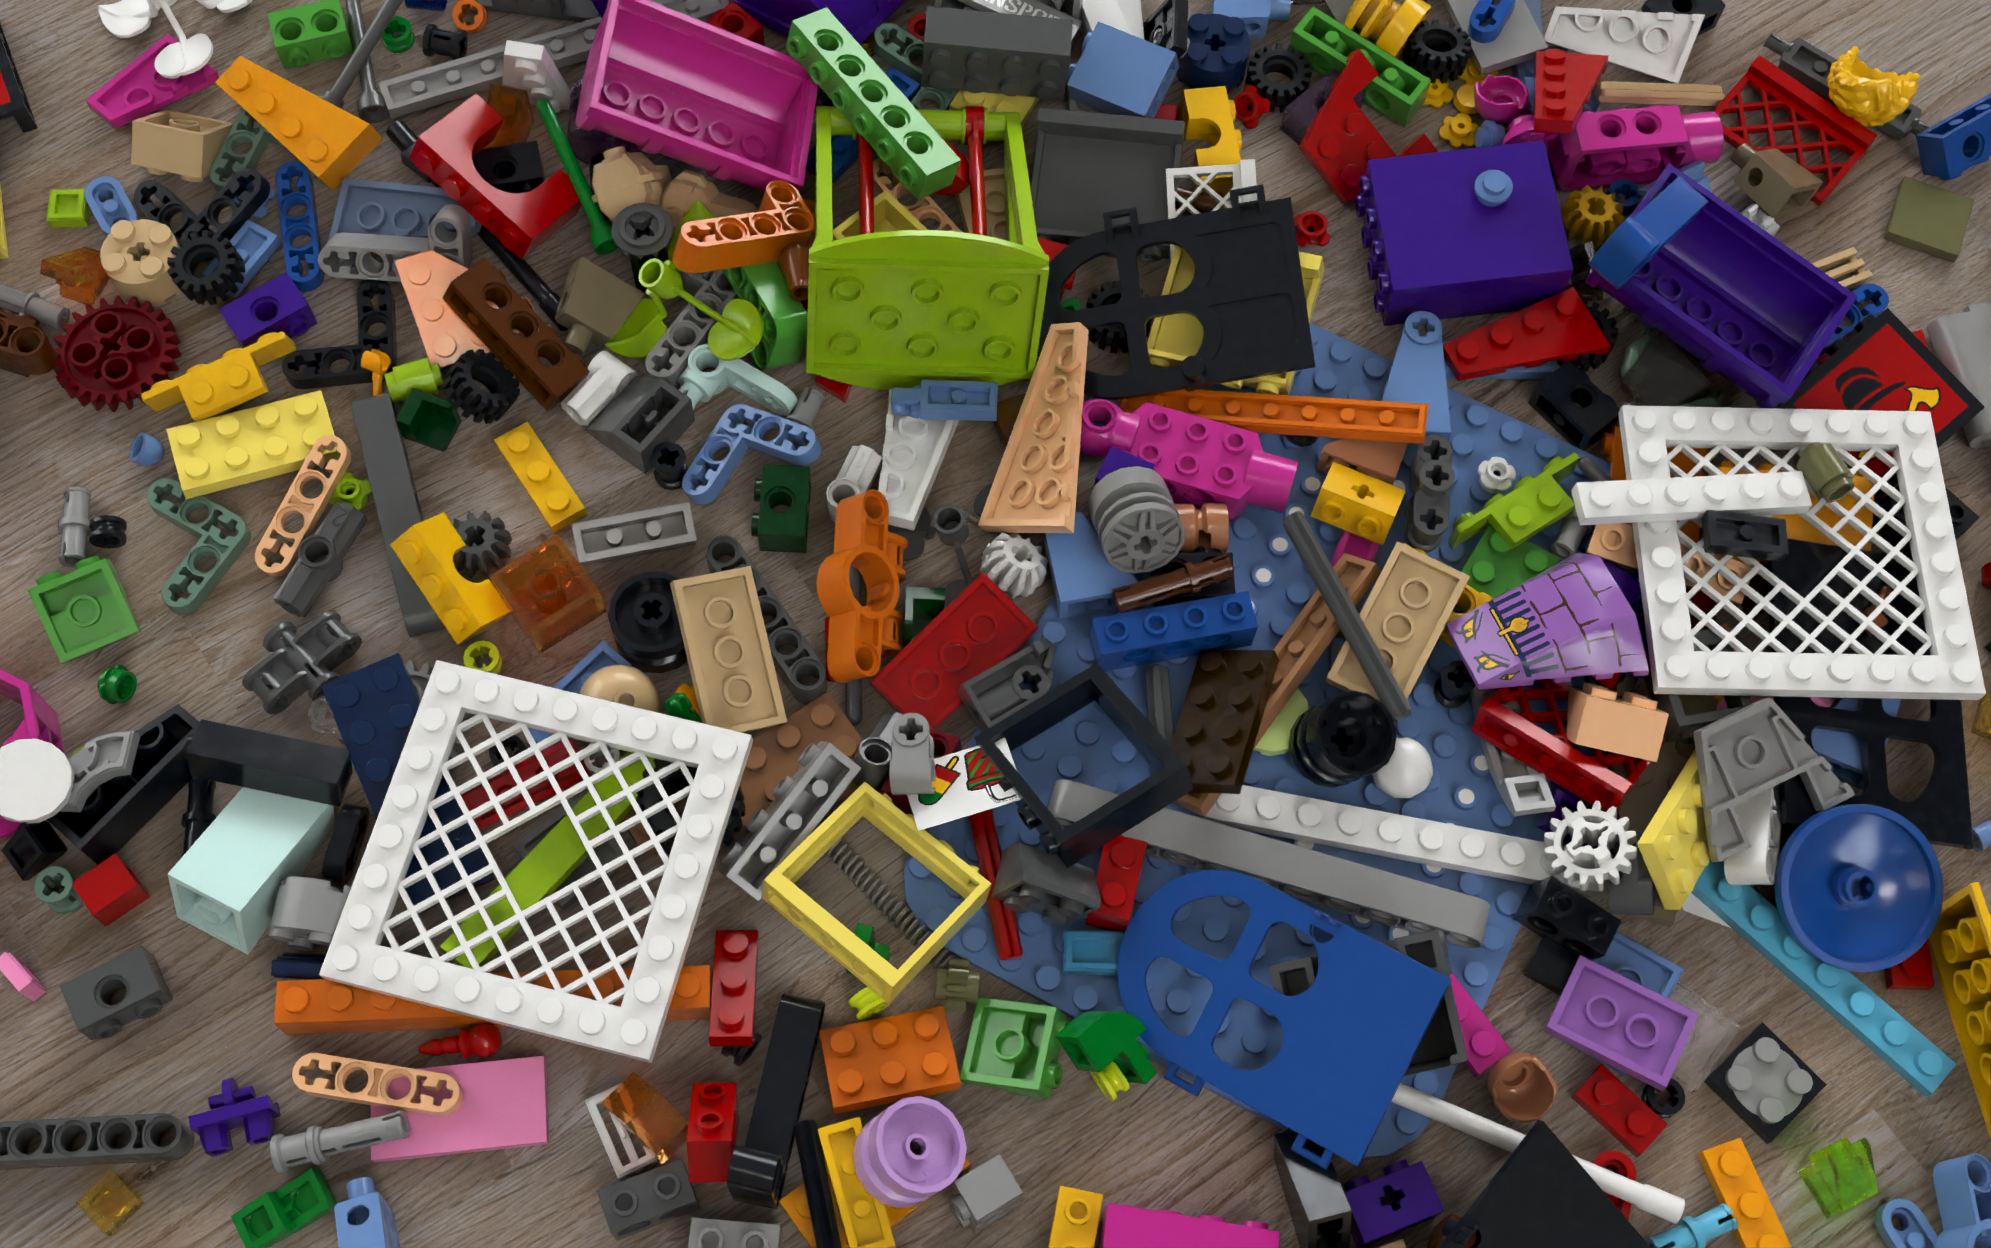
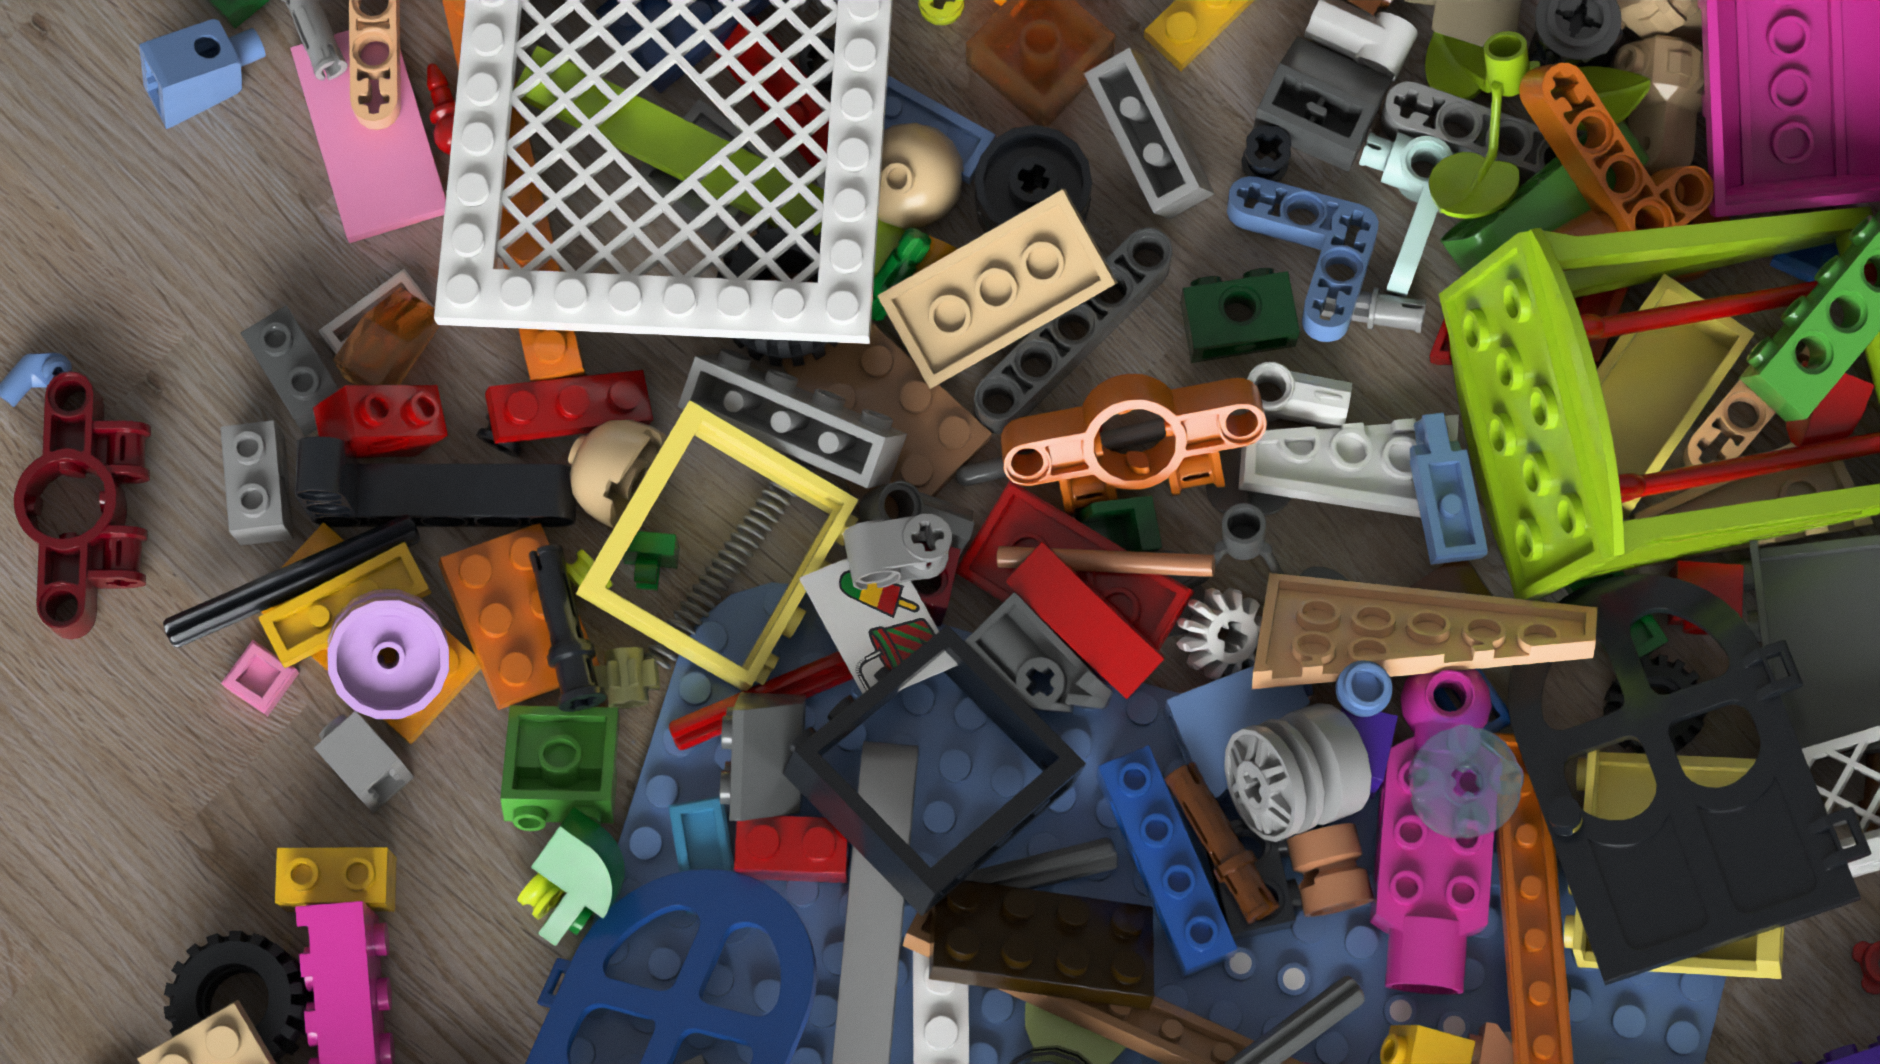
camera: 85 degrees right, 10 degrees up
none -> black pin [529,544,607,712]
none -> tan cylinder [568,420,667,529]
none -> nougat bar [997,546,1215,577]
none -> red slope [1005,541,1164,699]
none -> medium blue plate [1336,660,1392,717]
none -> clear light blue plate [1408,724,1524,839]

